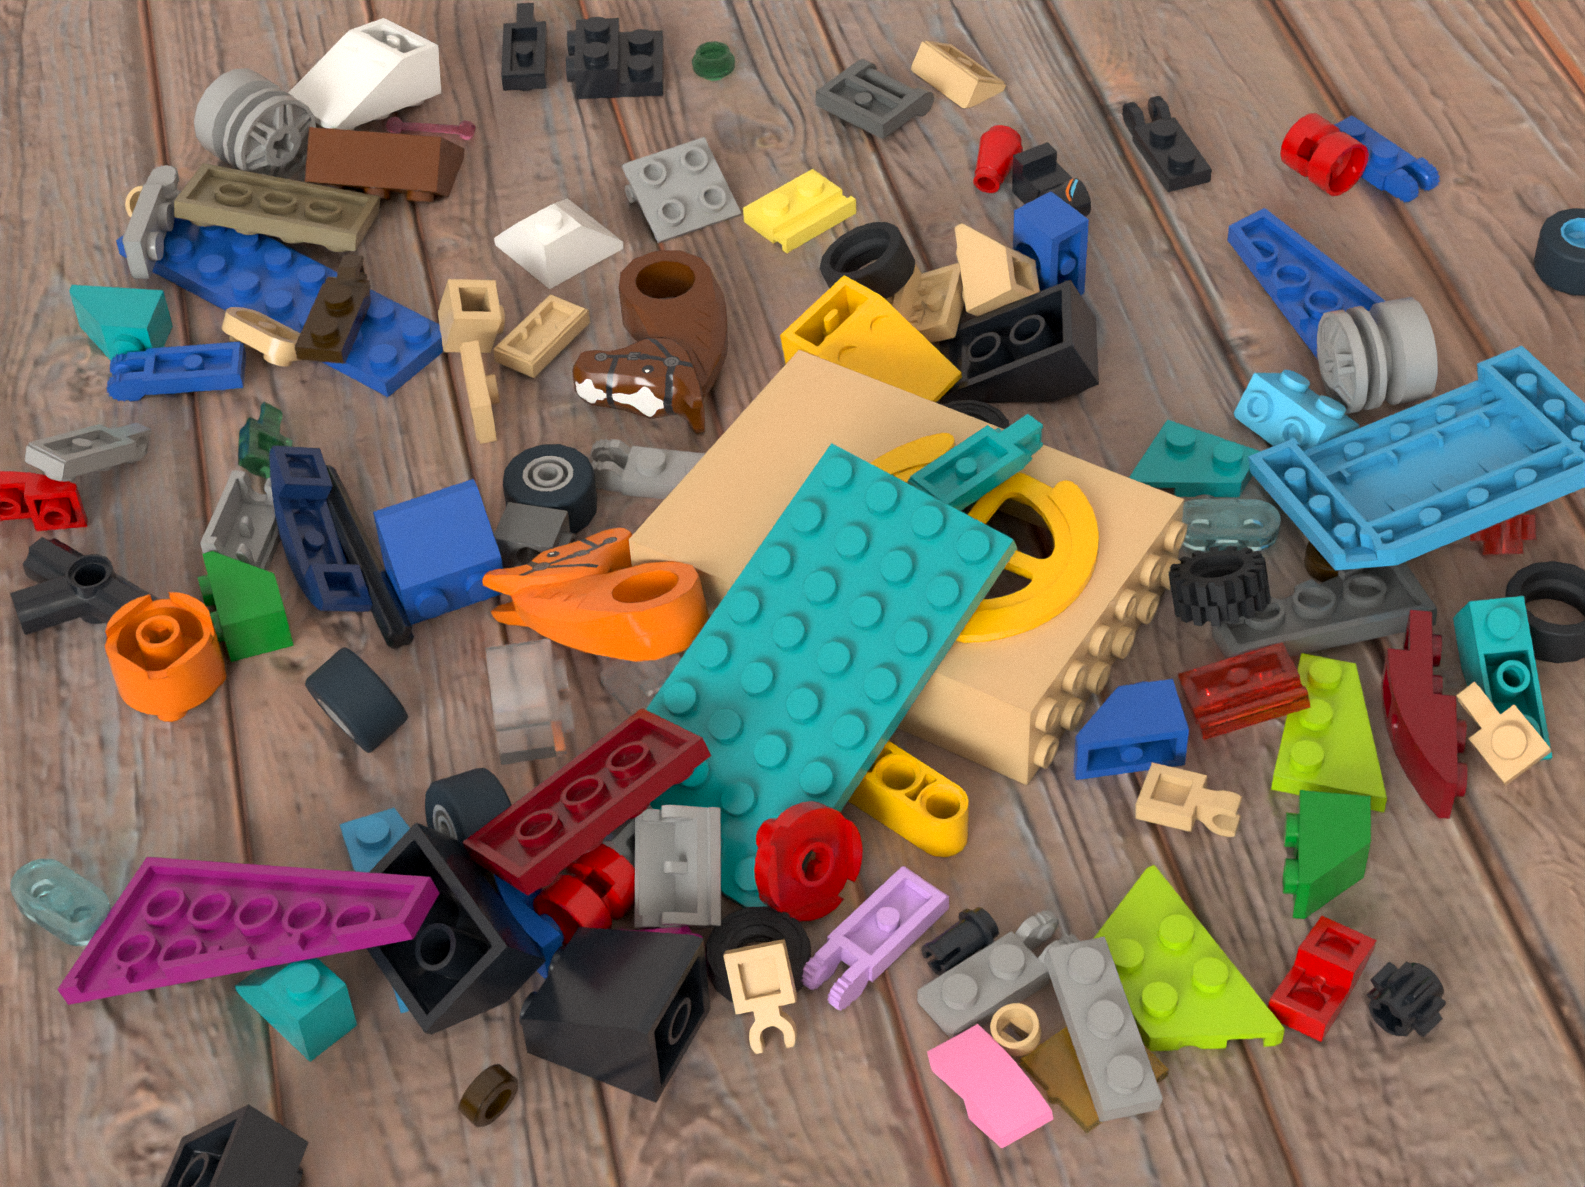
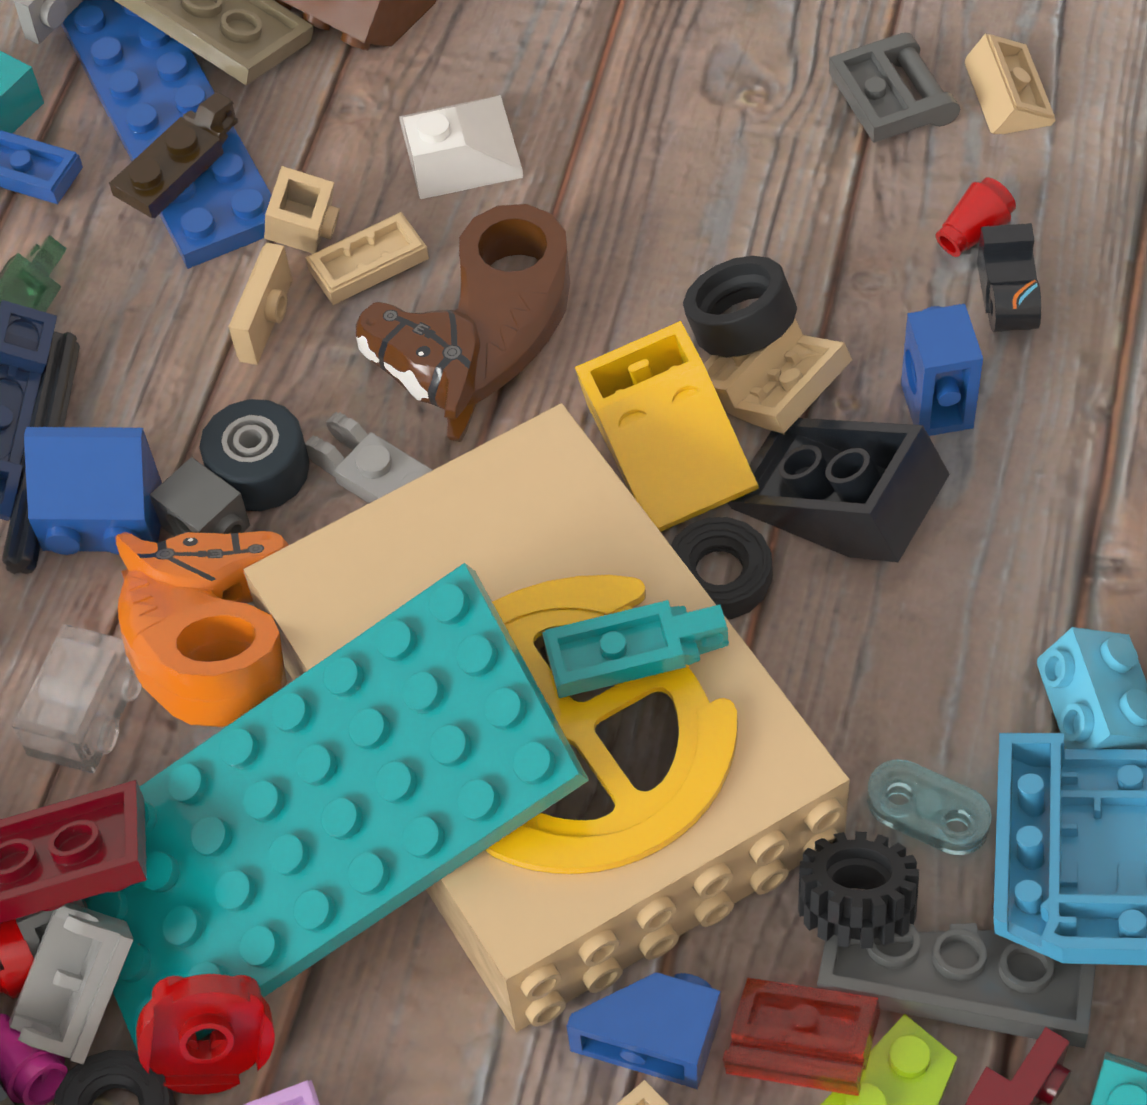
camera: 30 degrees right, 10 degrees up
tan plate [222,307,301,366] -> none
light grey hinge [621,137,742,244] -> none
light yellow plate [743,169,856,253] -> none
yellow beam [848,740,969,857] -> none
tan slope [955,223,1040,317] -> none
teal wing [1129,419,1261,497] -> none

